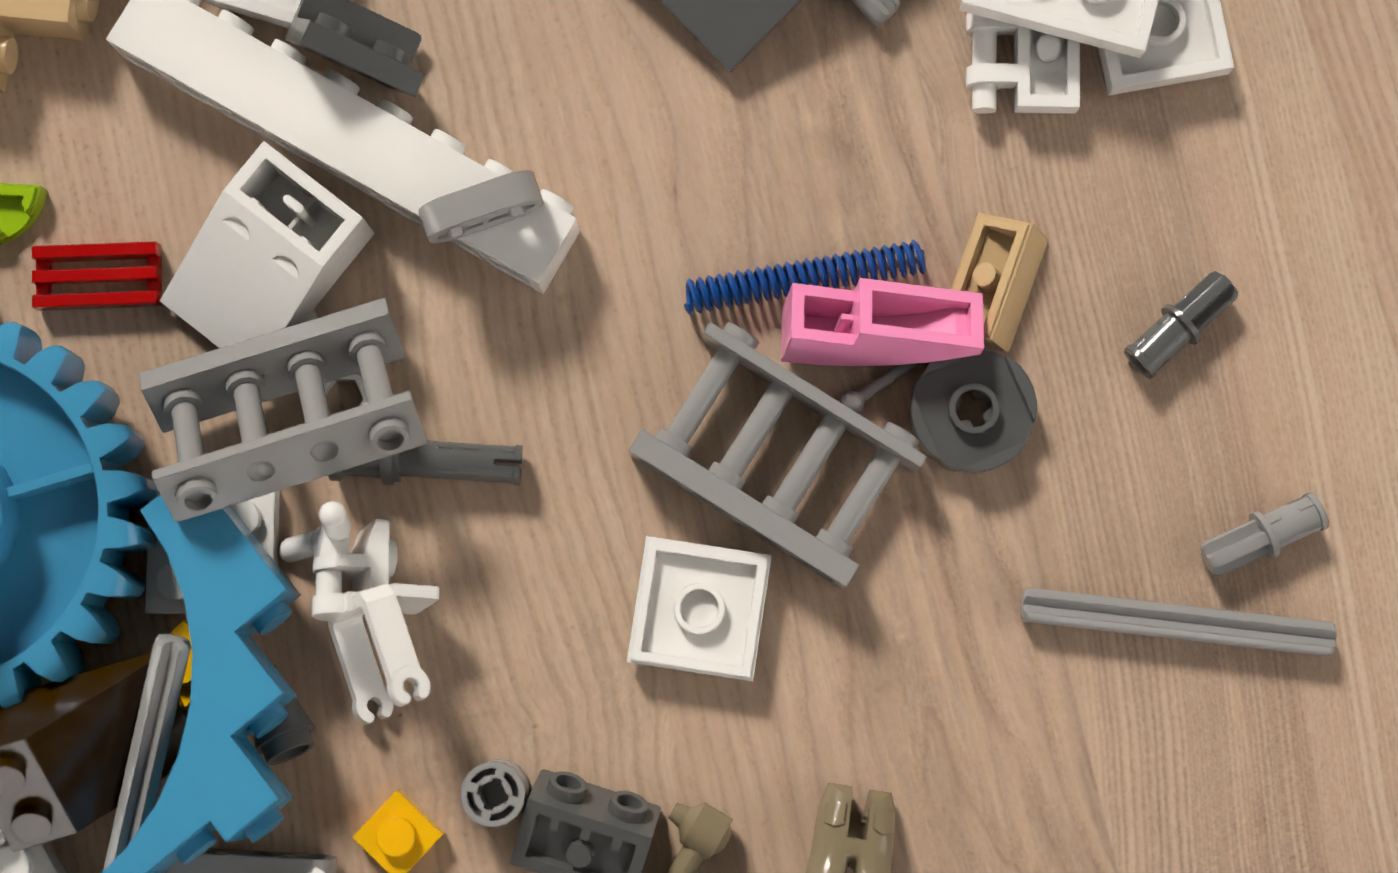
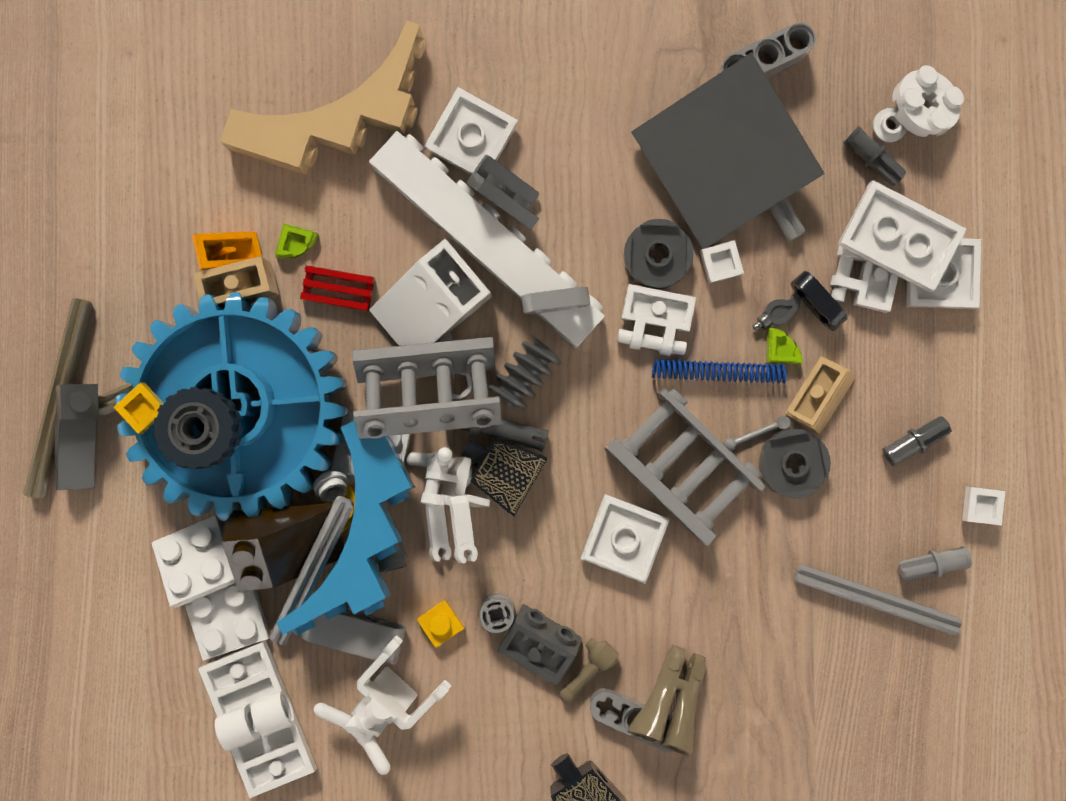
camera: 10 degrees right, 5 degrees up
bright pink slope [781,278,984,366] -> none
none -> white plate [313,471,348,503]
none -> black torso [461,438,548,517]
none -> dark grey piece [487,334,562,409]
none -> white plate [616,284,696,356]
none -> dark grey plate [623,219,693,289]
none -> white plate [700,240,744,284]
none -> dark grey piece [752,293,801,331]
none -> lime tile [766,328,803,364]
none -> black beam [790,271,848,331]
none -> white plate [962,486,1005,526]

